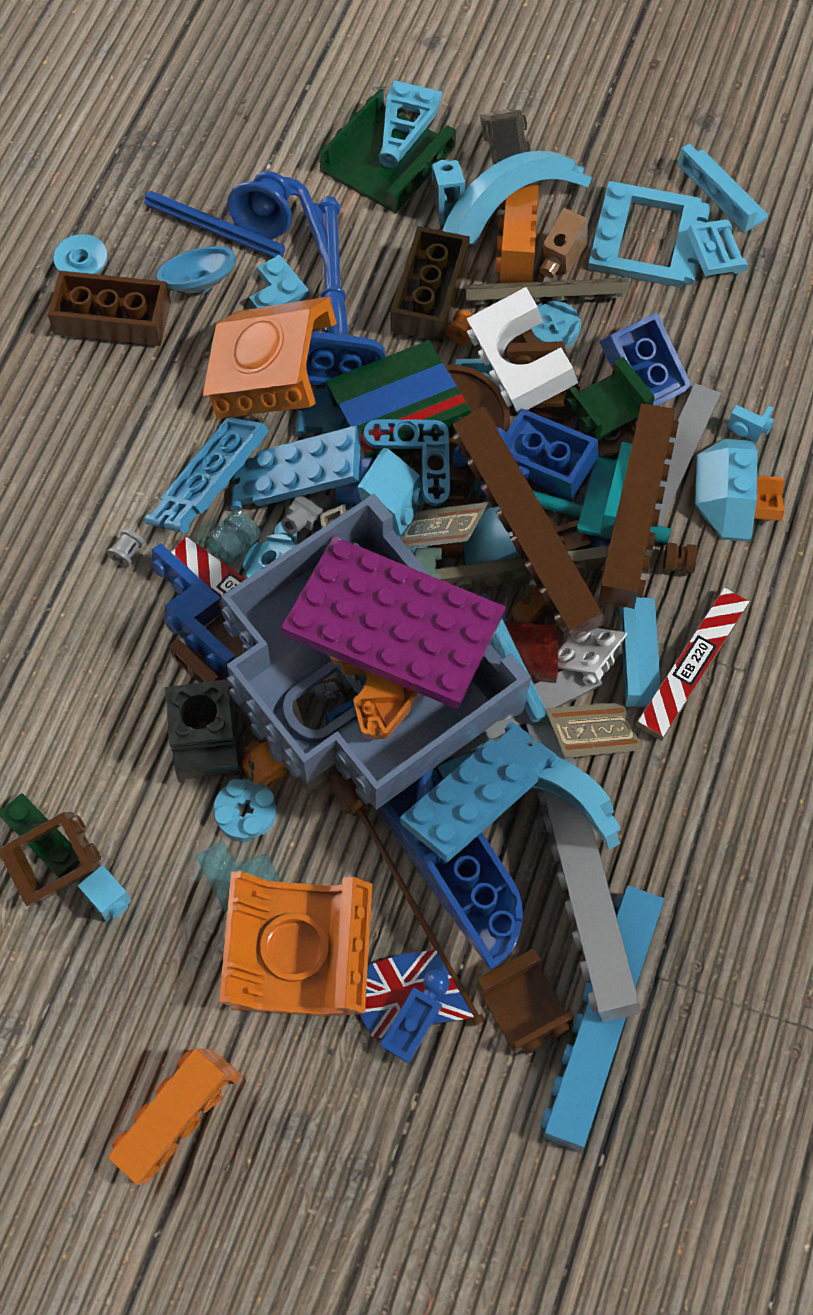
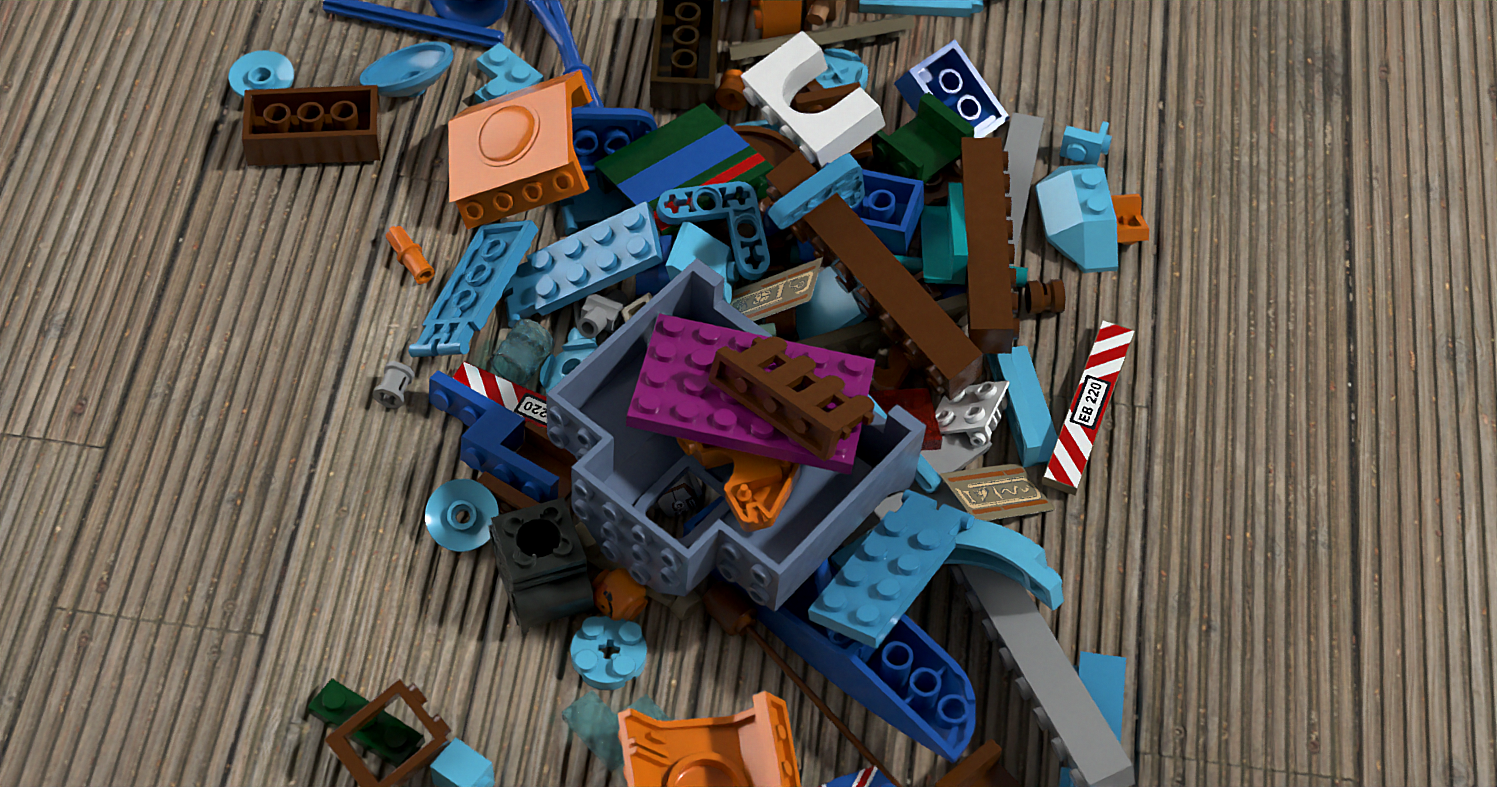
camera: 15 degrees left, 10 degrees down
none -> orange axle [385,226,435,284]
none -> medium azure dish [425,479,499,552]
none -> reddish brown fence [708,336,875,462]
none -> dark azure beam [768,153,865,229]

